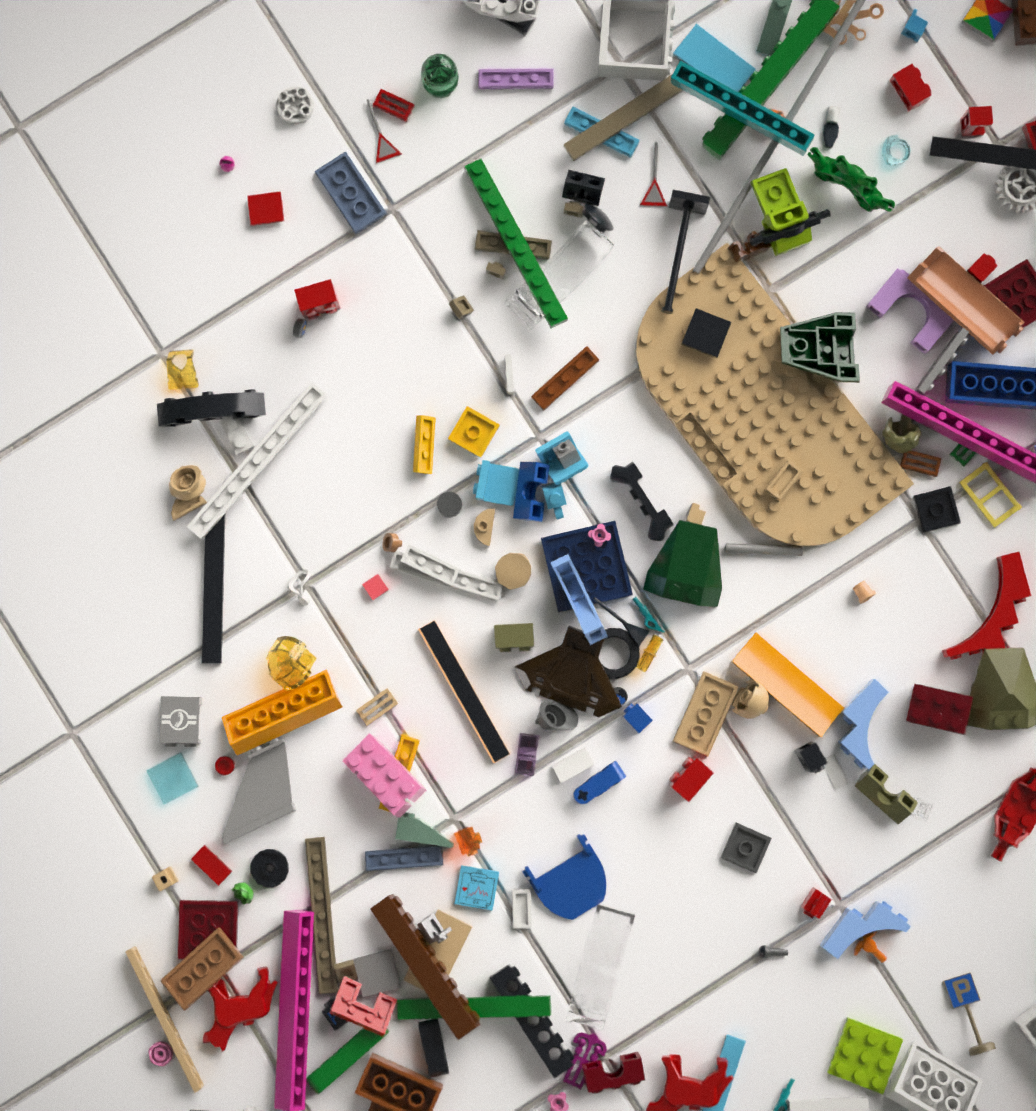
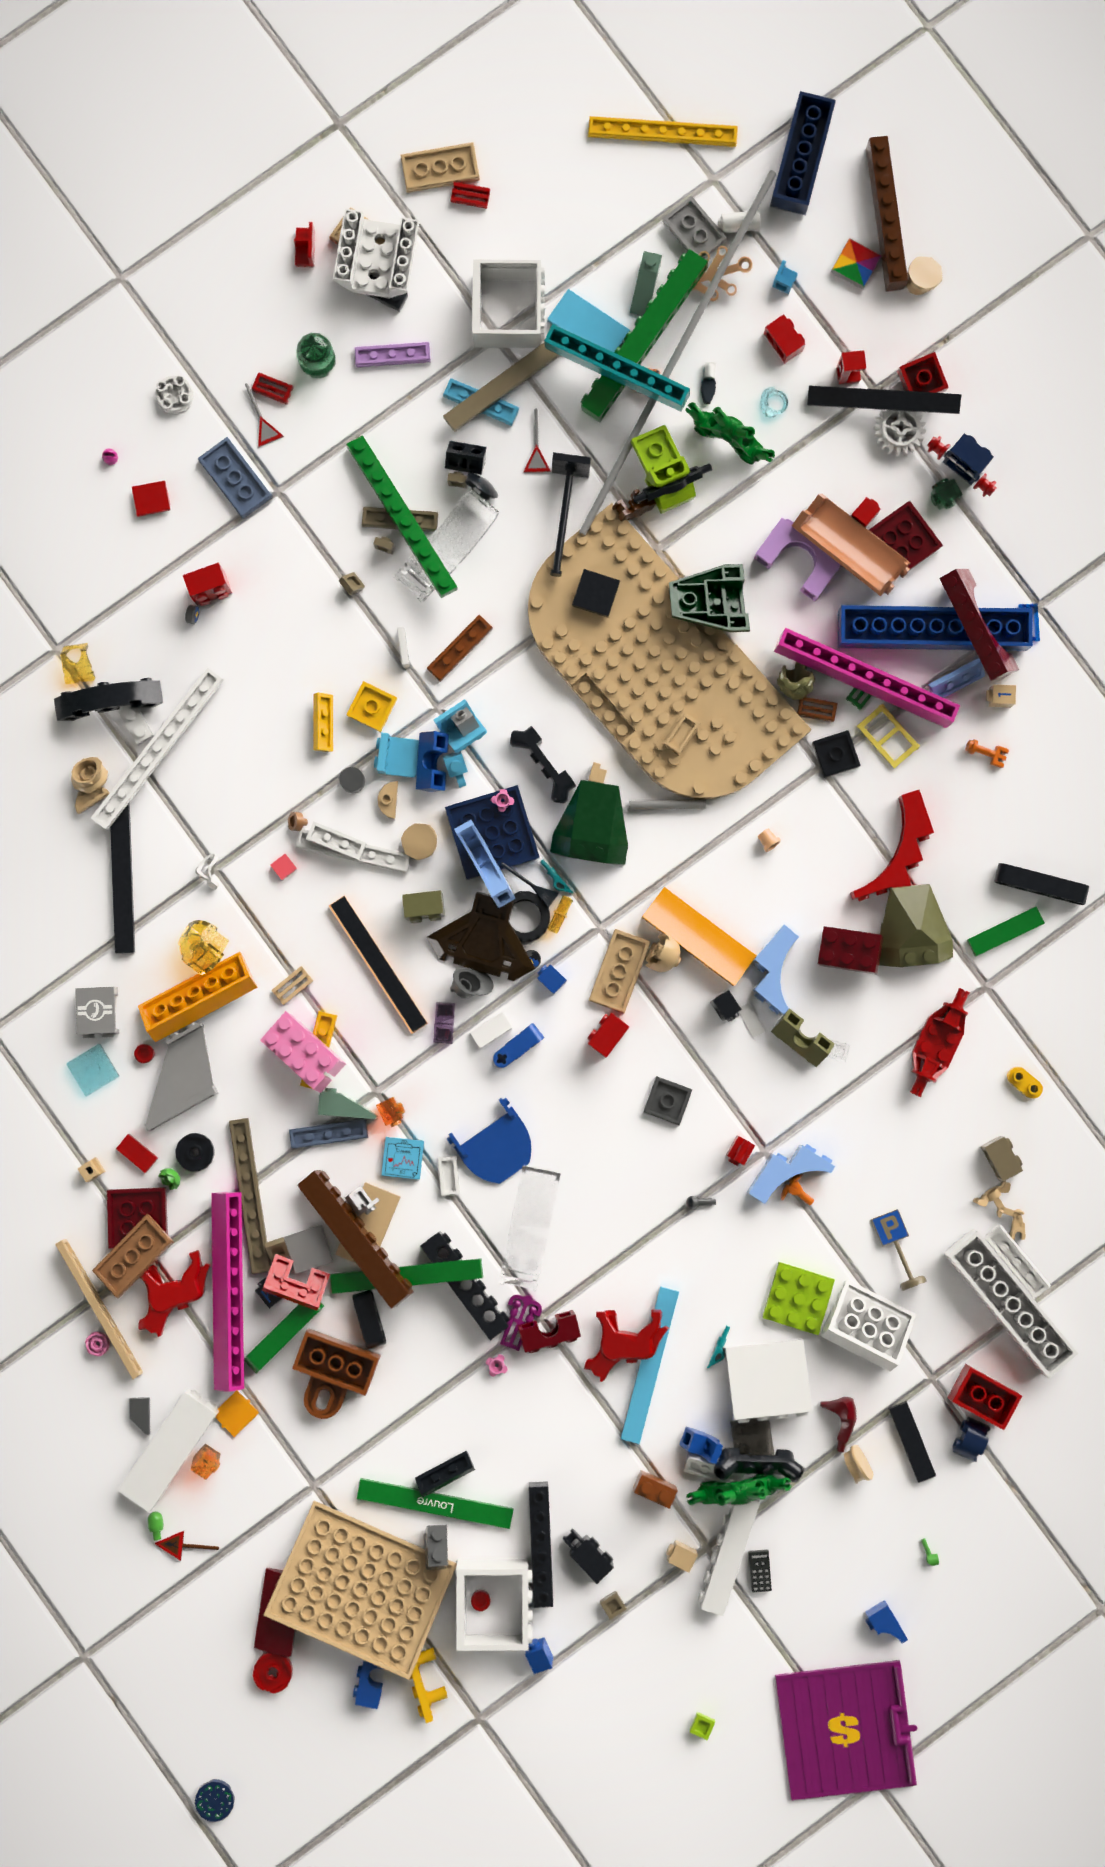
camera: 10 degrees left, 0 degrees up
light grey plate [914,328,969,396] -> none

